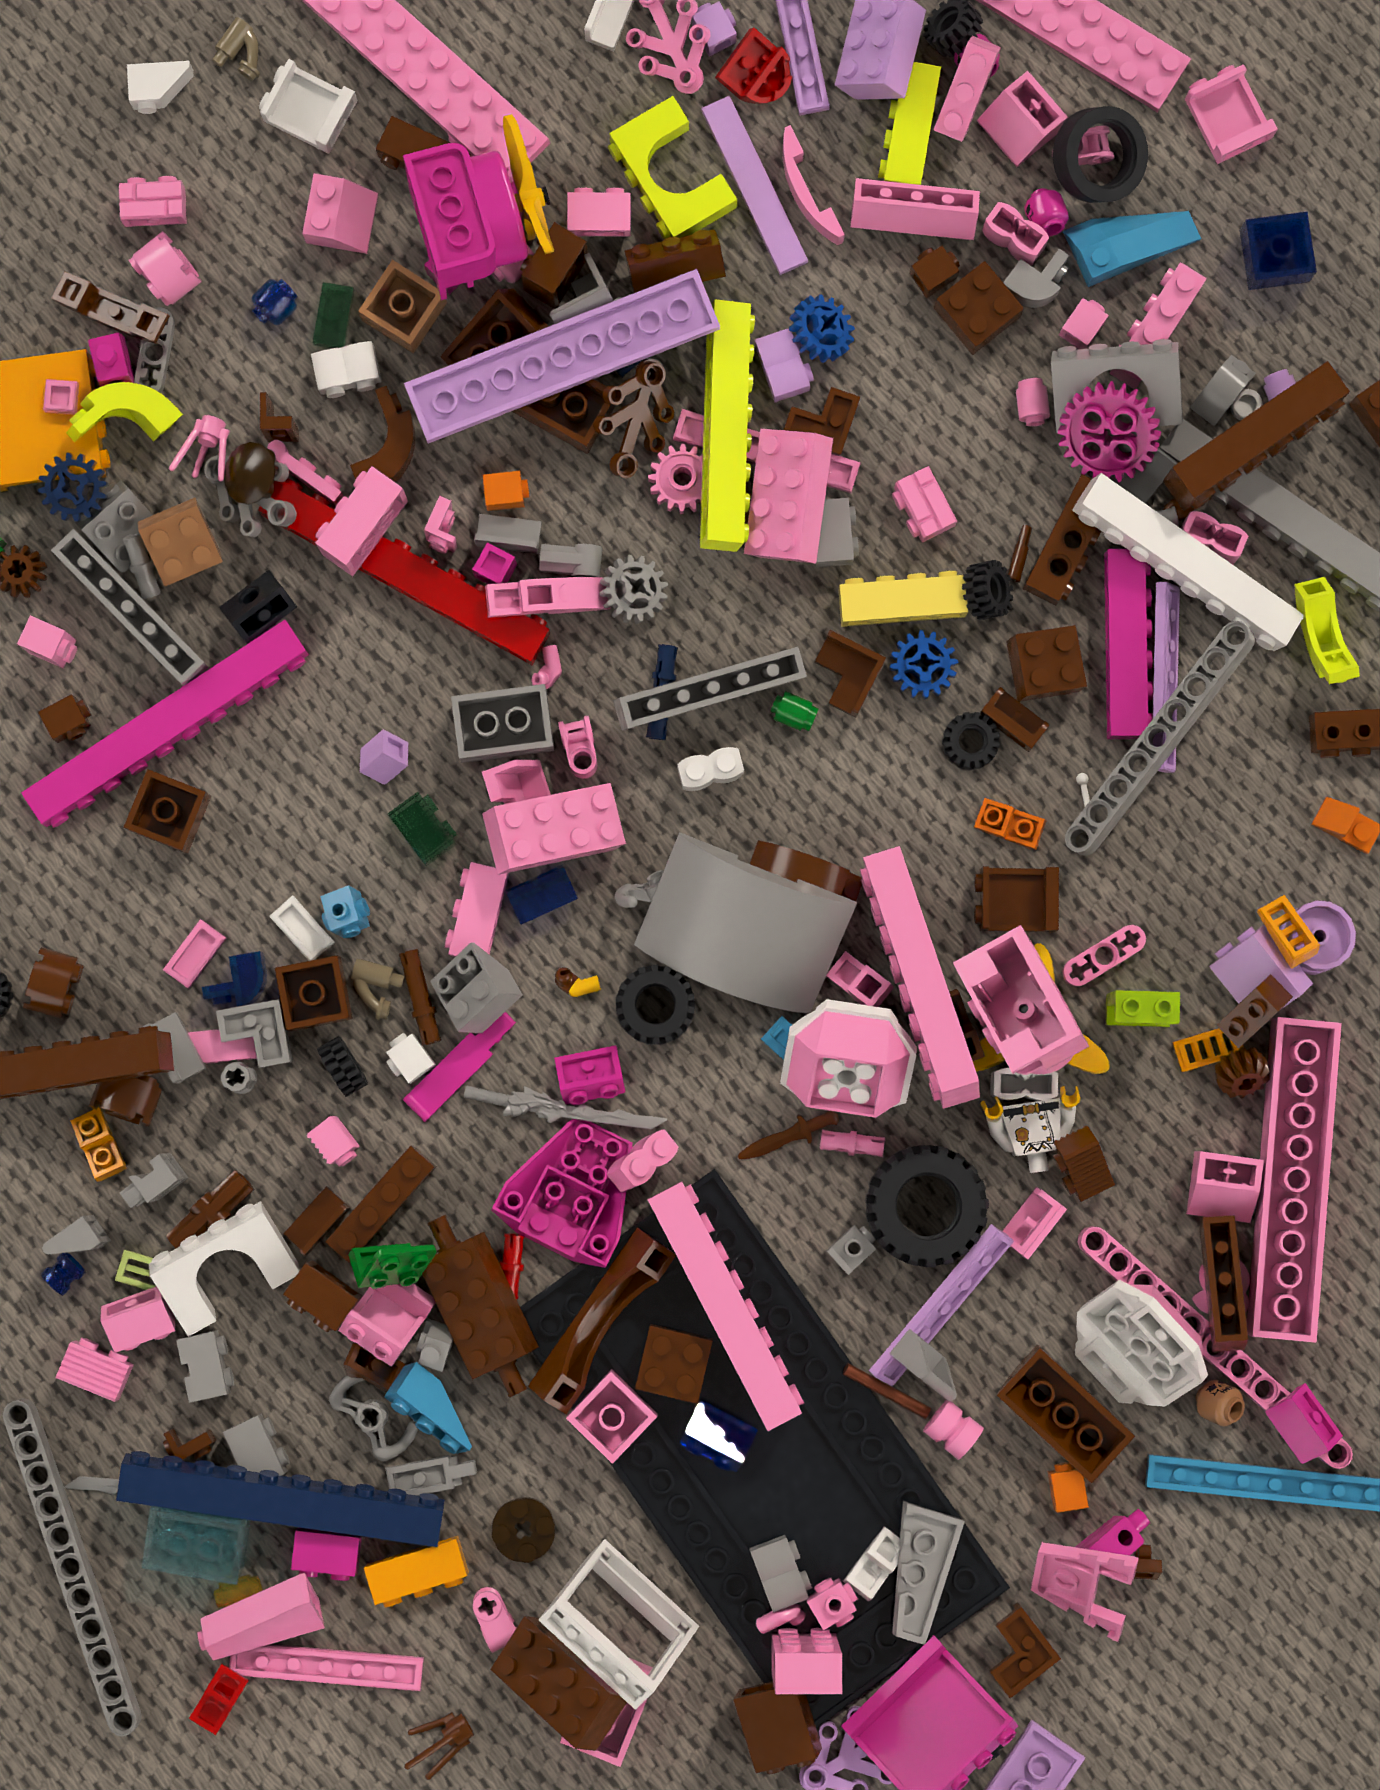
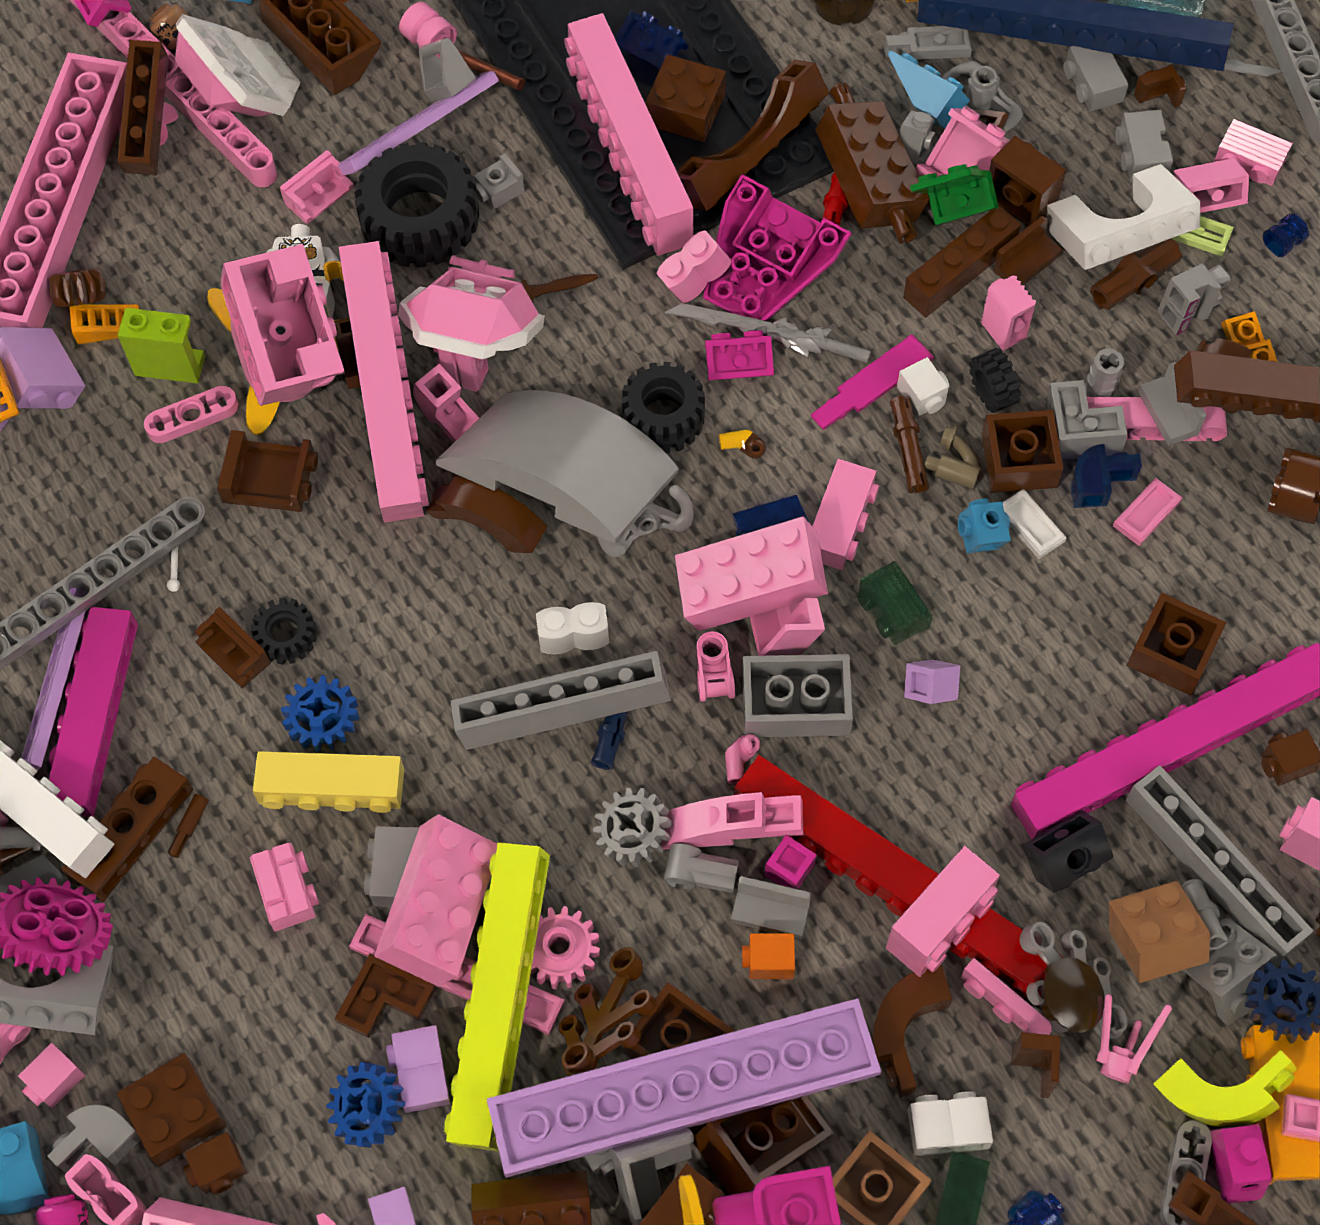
camera: 170 degrees left, 20 degrees down
light grey tile [42,1215,111,1254] -> none
bright pink bracket [424,496,457,554] -> none
light grey slope [430,943,523,1033] -> none
bright pink brick [566,1369,658,1464] -> none
dark azure tile [761,1016,792,1060] -> none
green brick [770,691,819,731] -> none
reddish brown panel [814,630,886,718] -> none
black tyre [962,560,1013,620] -> none
orange slope [974,798,1046,850] -> none
reddish brown brick [1006,625,1087,702] -> none
bright pink brick [1016,378,1050,426] -> none
reddish brown brick [1053,1126,1115,1202] -> none
bright pink slope [1186,1151,1264,1223] -> none
reddish brown brick [1217,974,1293,1048] -> none

